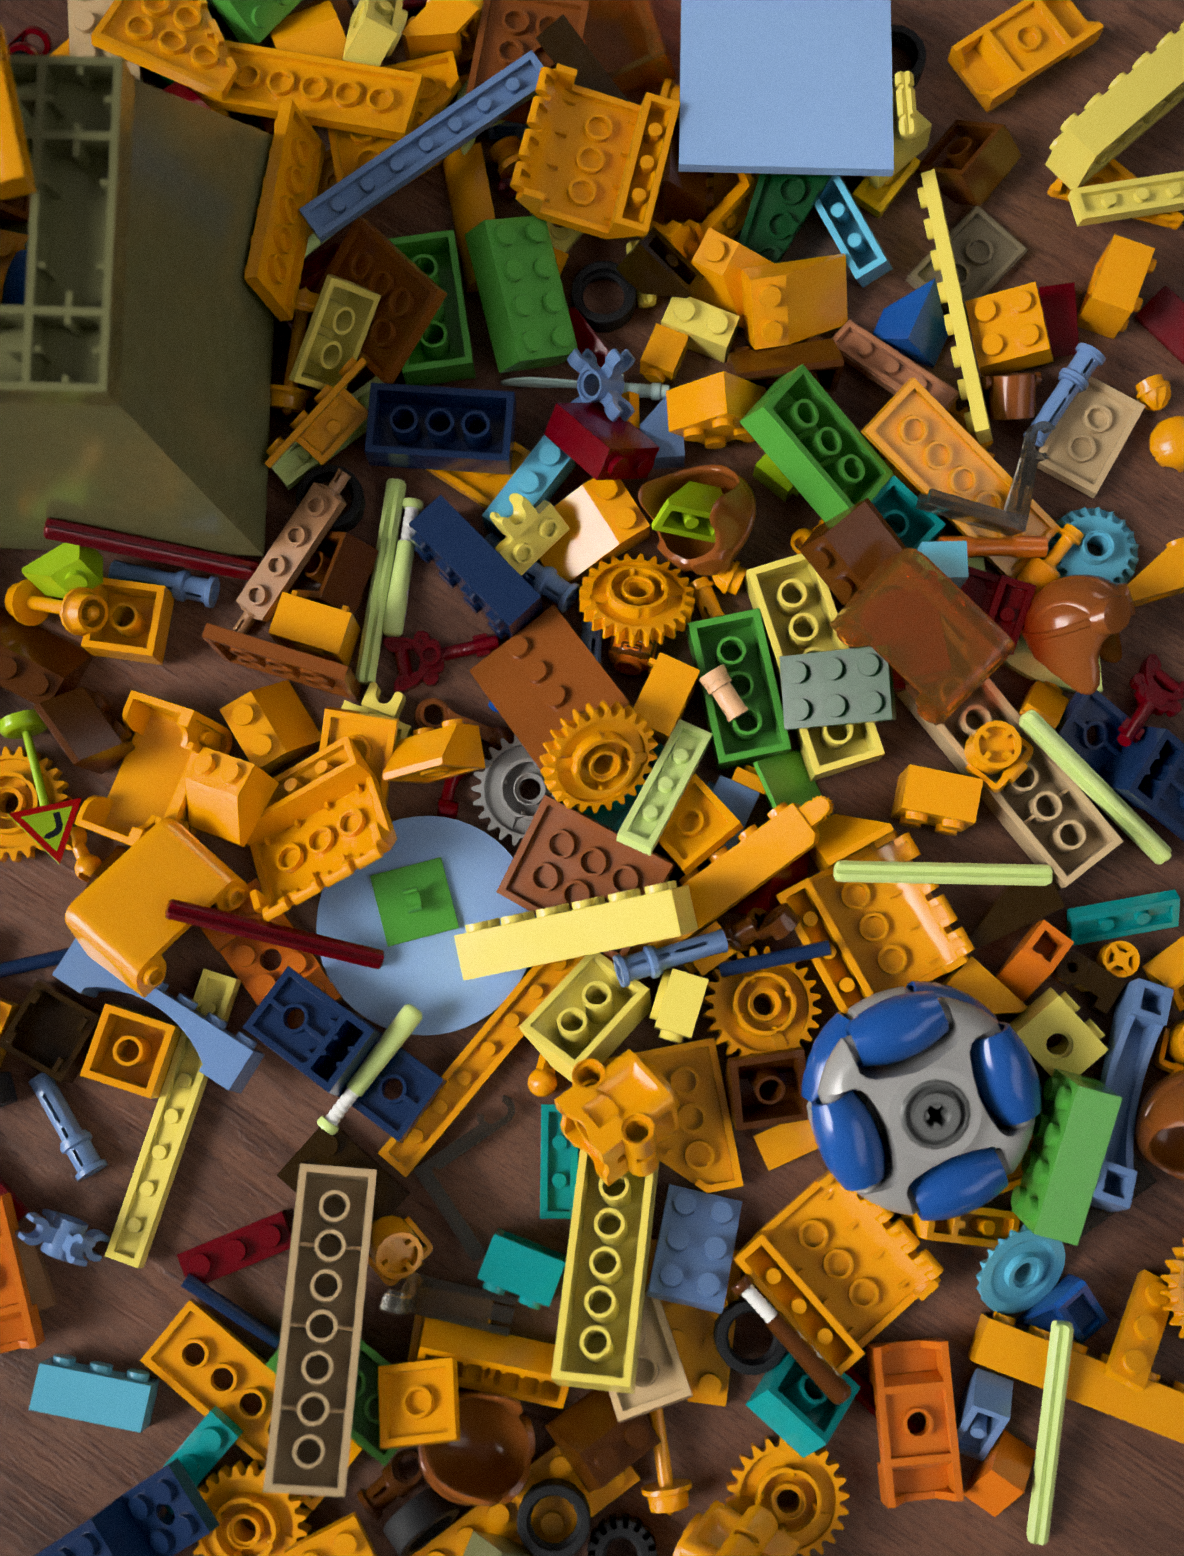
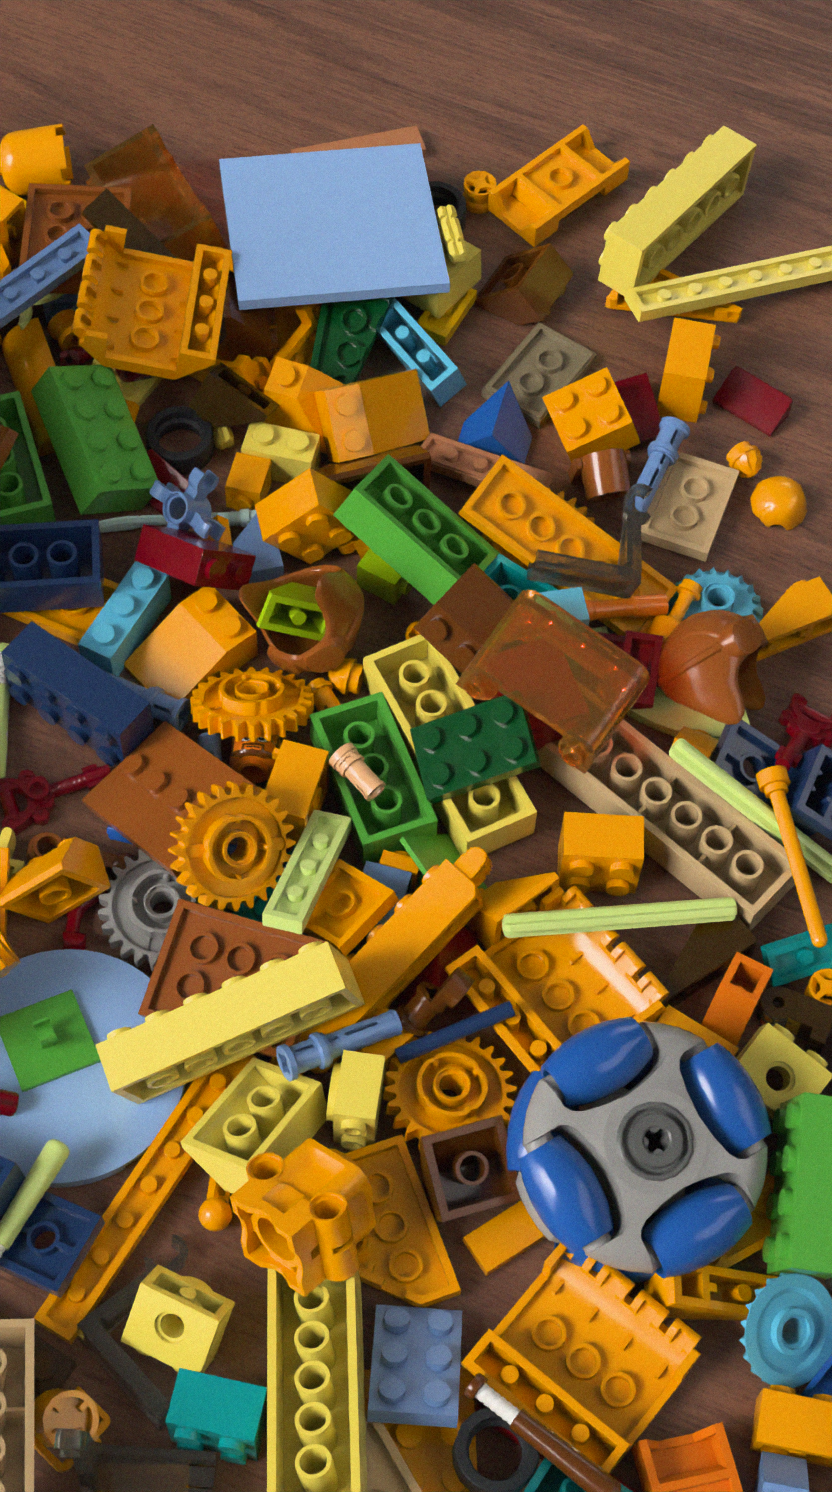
camera: 15 degrees left, 20 degrees down
light yellow plate [490,493,570,576] -> none
teal plate [540,1104,578,1219] -> none
light yellow plate [917,169,993,444] -> none
light orange piece [964,720,1033,793] -> none
none -> light yellow brick [120,1265,235,1373]
none -> light orange wheel [463,170,497,214]
none -> light orange piece [756,765,828,948]

